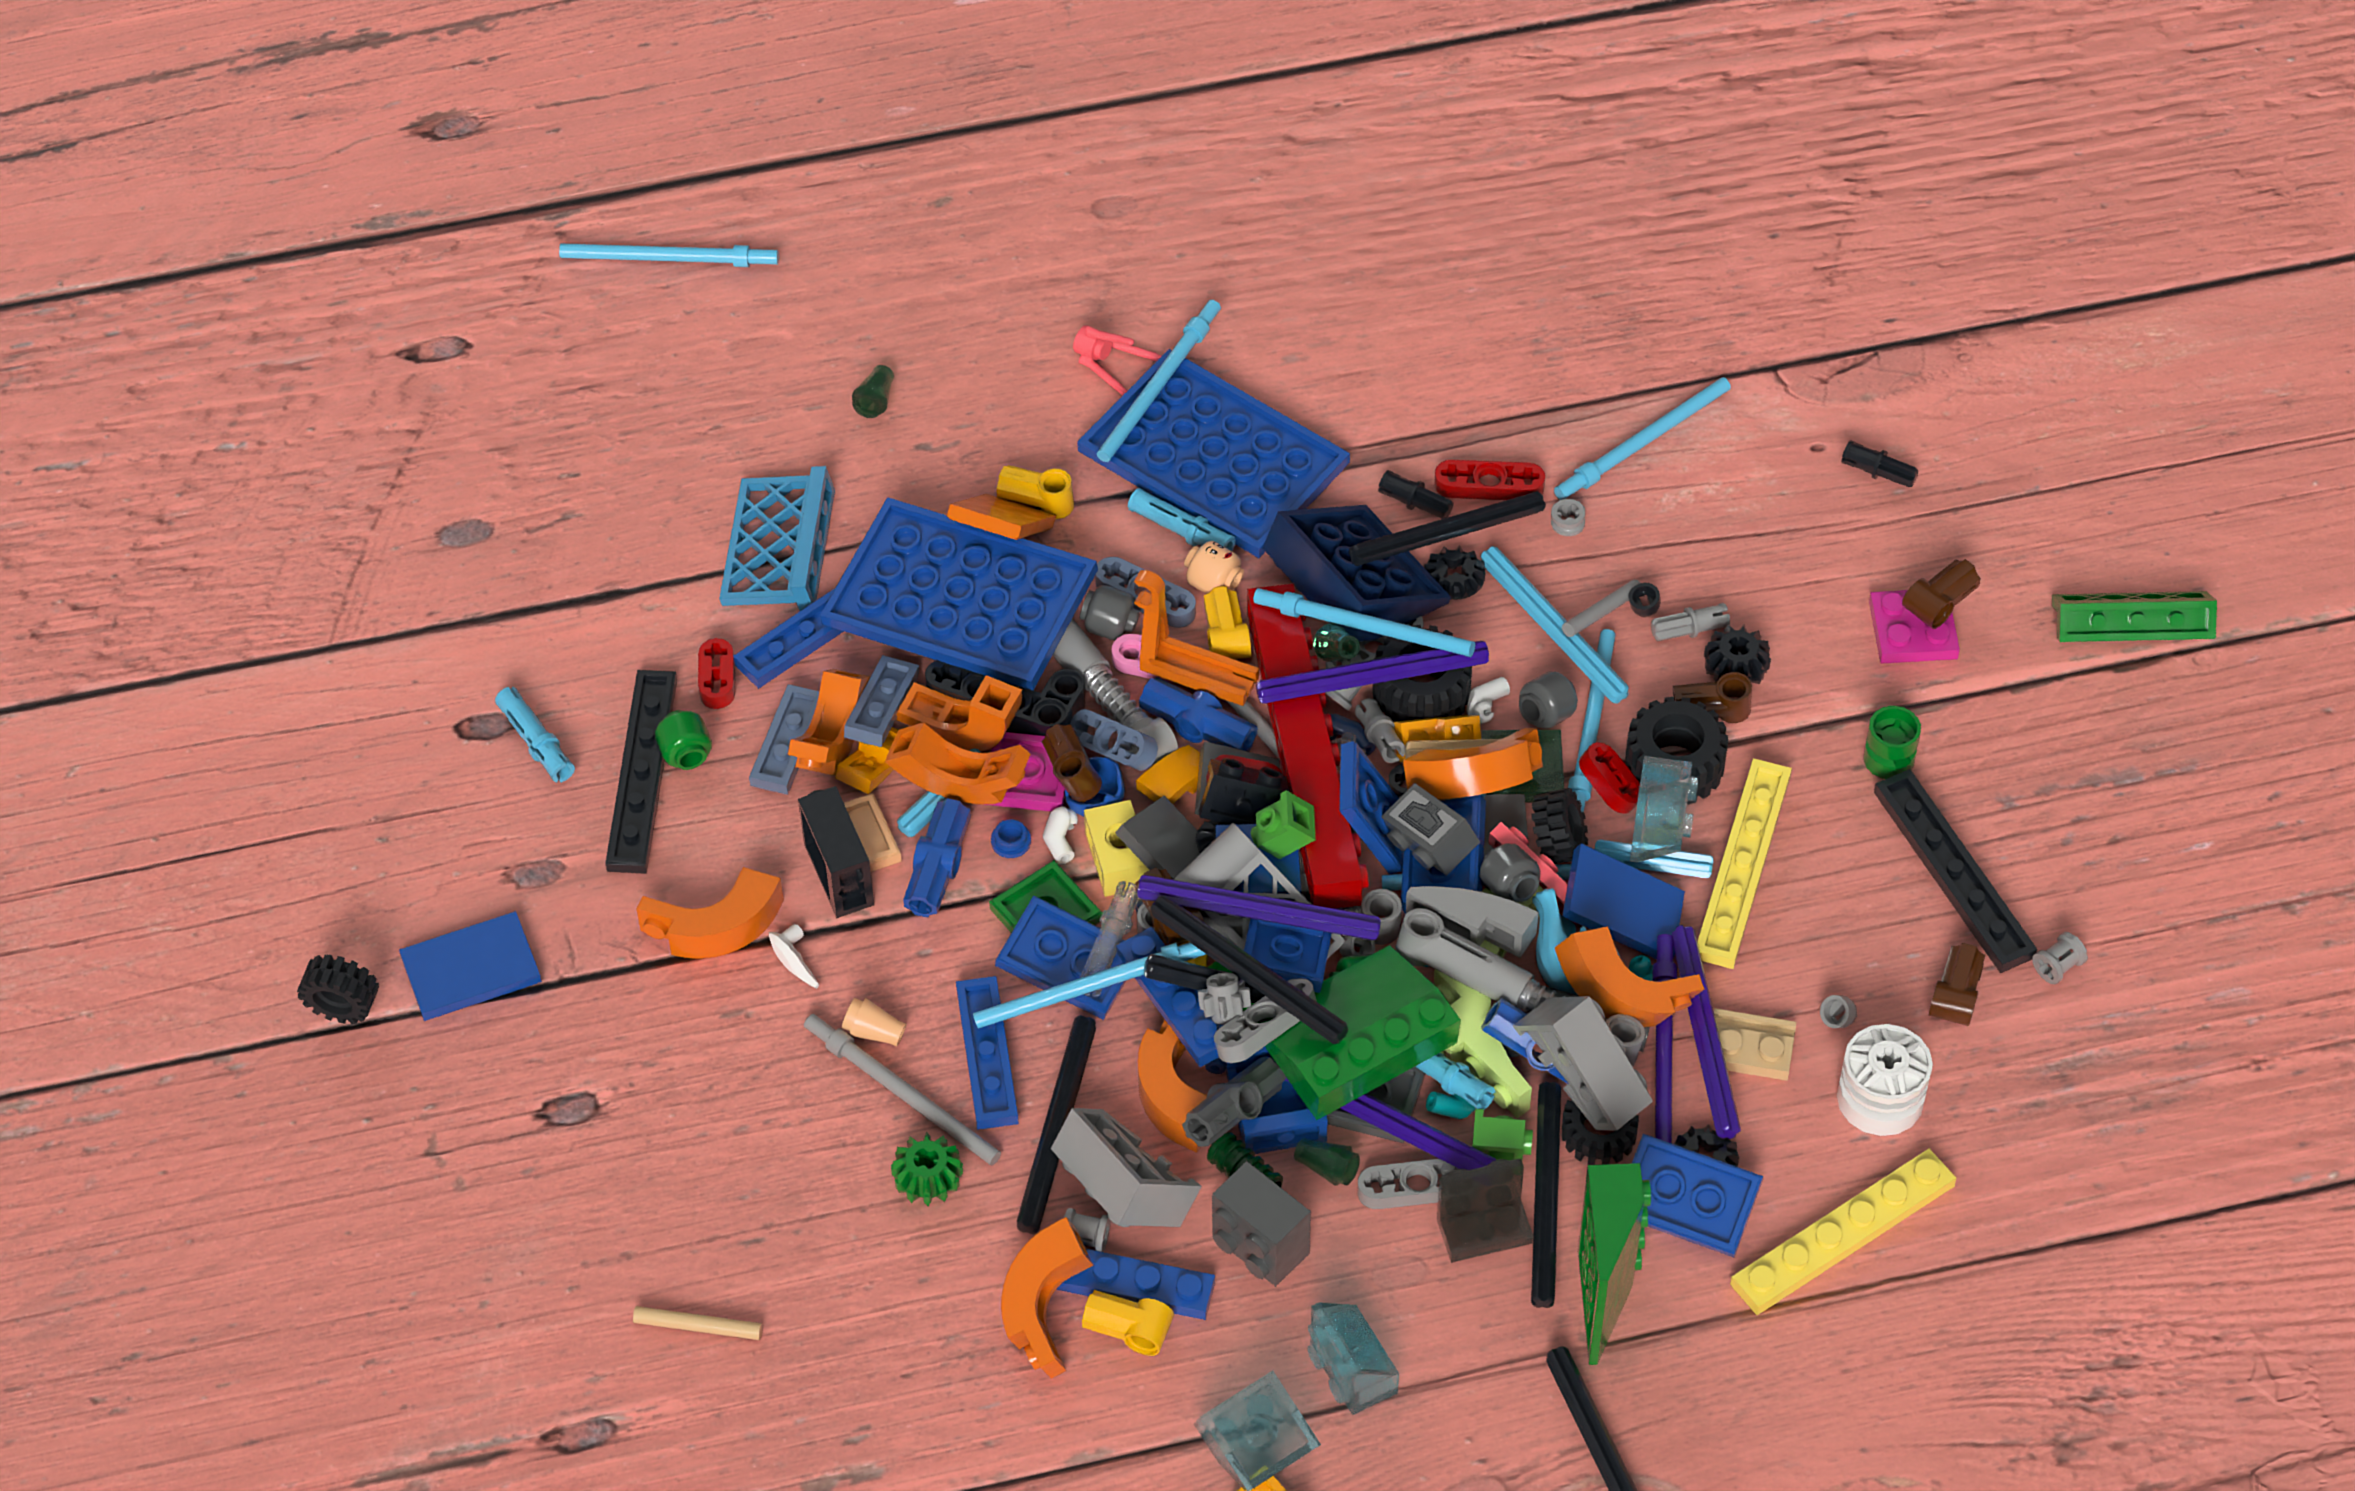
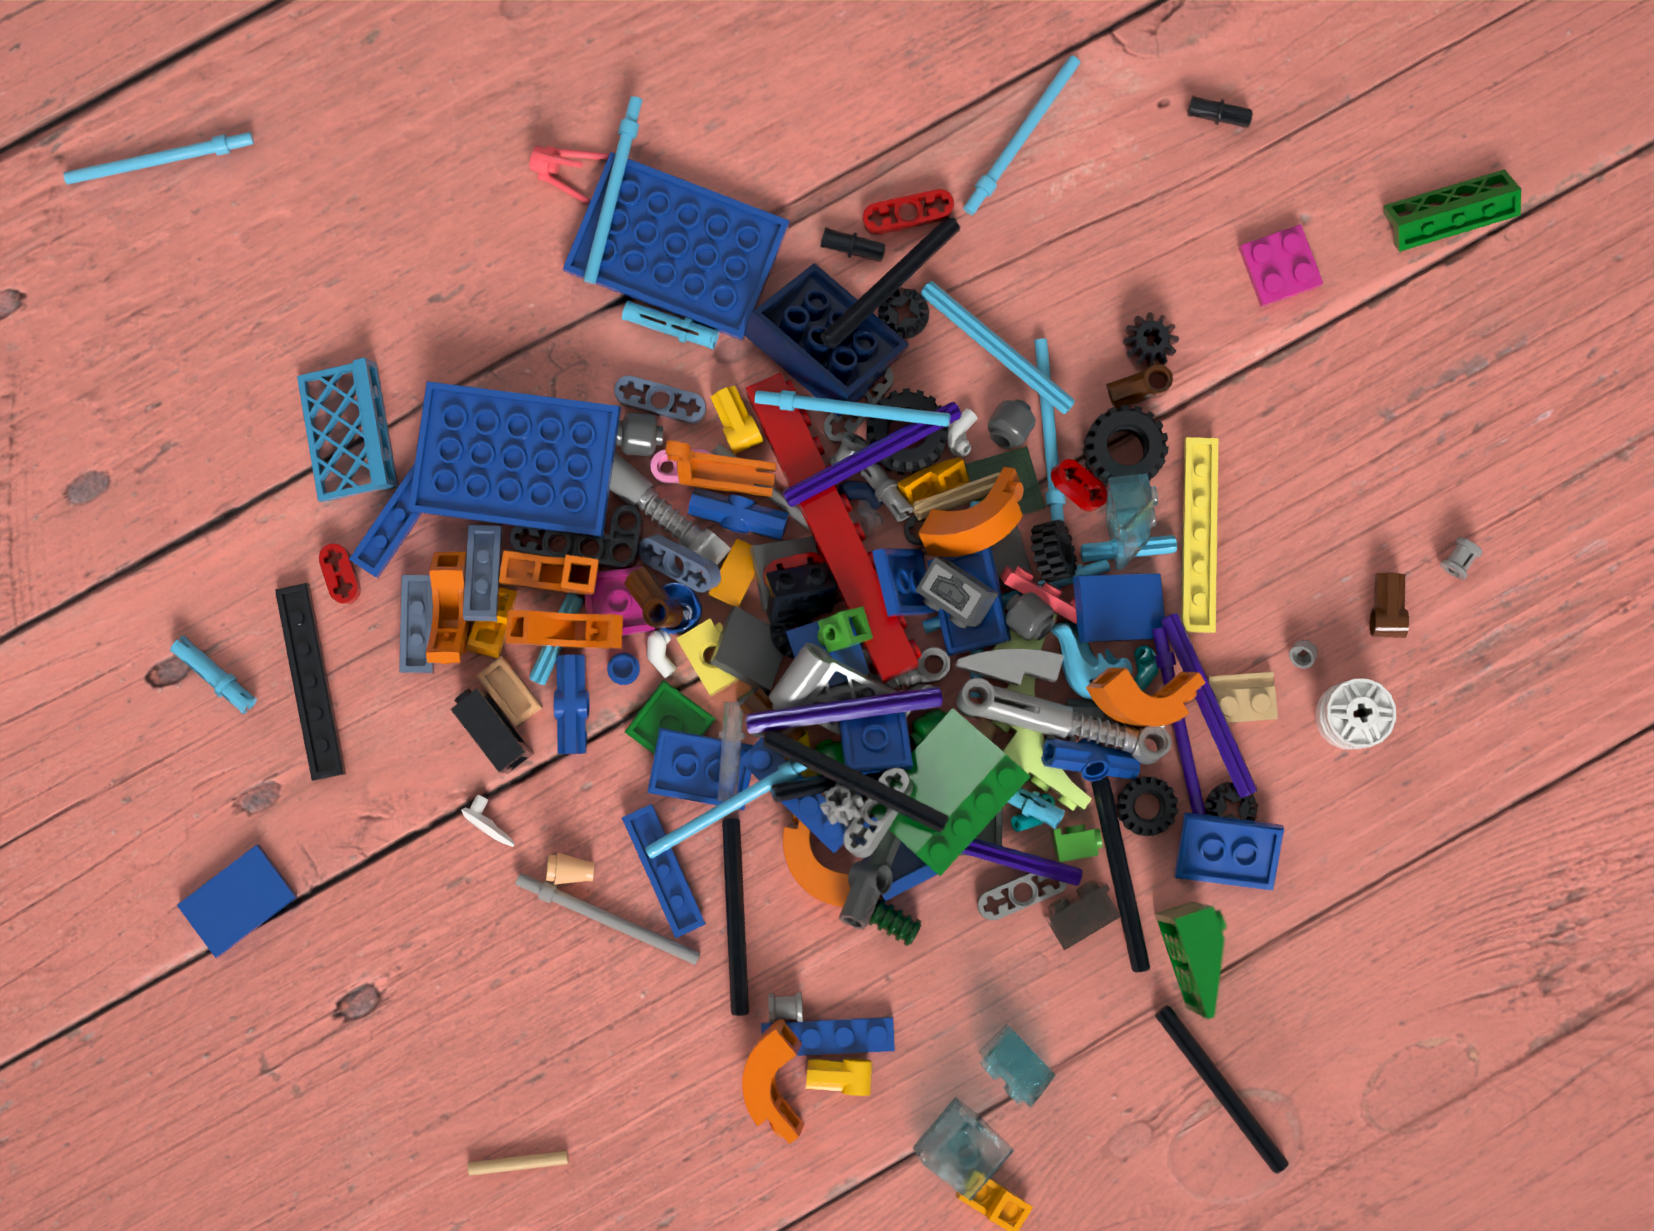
camera: 15 degrees left, 30 degrees up
black tyre [297,955,379,1024] -> none
orange arch [636,867,784,959] -> none
green head [655,710,712,770] -> none
clear green cone [852,365,894,418] -> none
green gear [891,1132,963,1207] -> none
orange tile [947,494,1056,540] -> none
yellow piece [996,465,1074,519] -> none
light grey wedge [1051,1108,1202,1227] -> none
light nougat head [1184,541,1244,594] -> none
dark grey brick [1212,1161,1311,1287] -> none
clear green cone [1294,1137,1360,1186] -> none
clear green cone [1313,623,1360,662] -> none
light grey wedge [1513,996,1653,1130] -> none
light grey bush [1551,499,1585,536] -> none
light grey bar [1562,579,1640,637] -> none
black hinge [1629,583,1661,617] -> none
light grey axle [1651,603,1730,641] -> none
light yellow plate [1730,1148,1957,1315] -> none
green wheel [1863,706,1921,779] -> none
black plate [1874,769,2038,973] -> none
reddish brown piece [1902,559,1981,629] -> none

